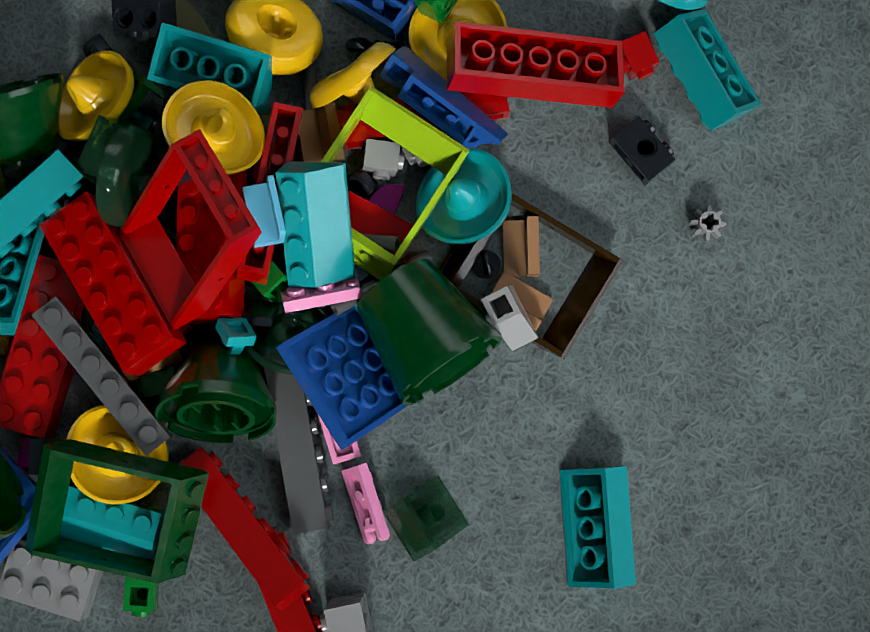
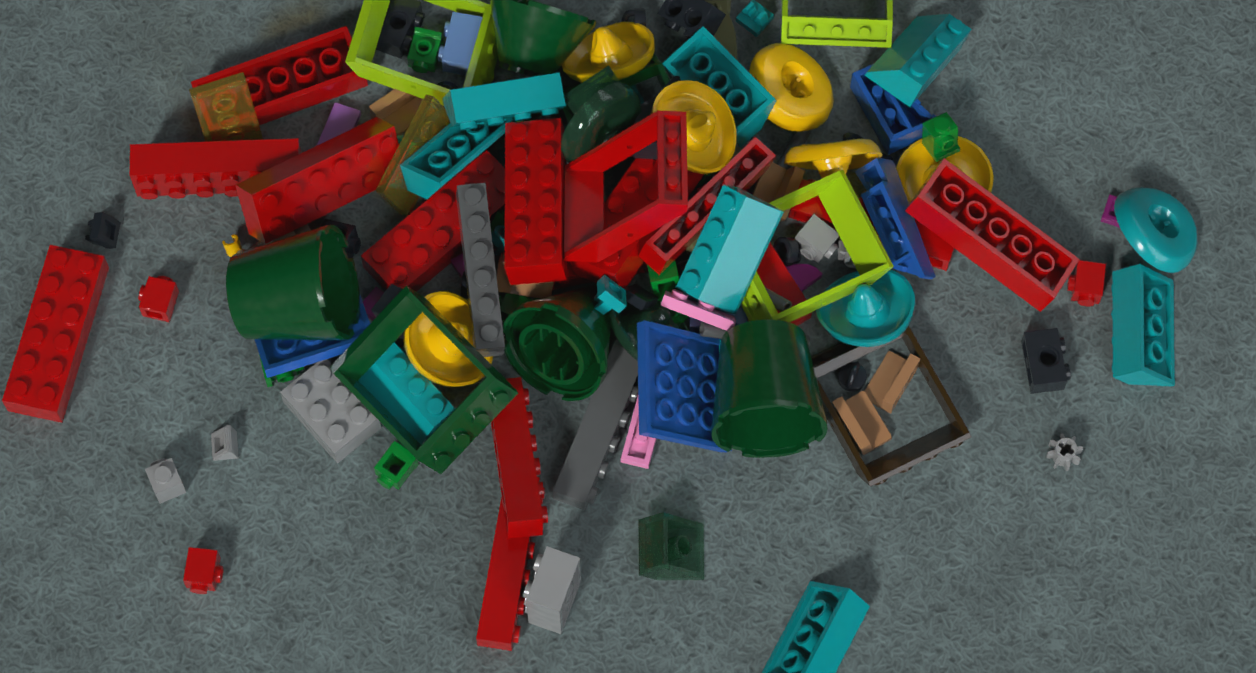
camera: 30 degrees right, 15 degrees down
medium azure panel [242,175,286,248] -> none
bright pink hinge [341,463,390,544] -> none
light grey slope [481,285,539,351] -> none

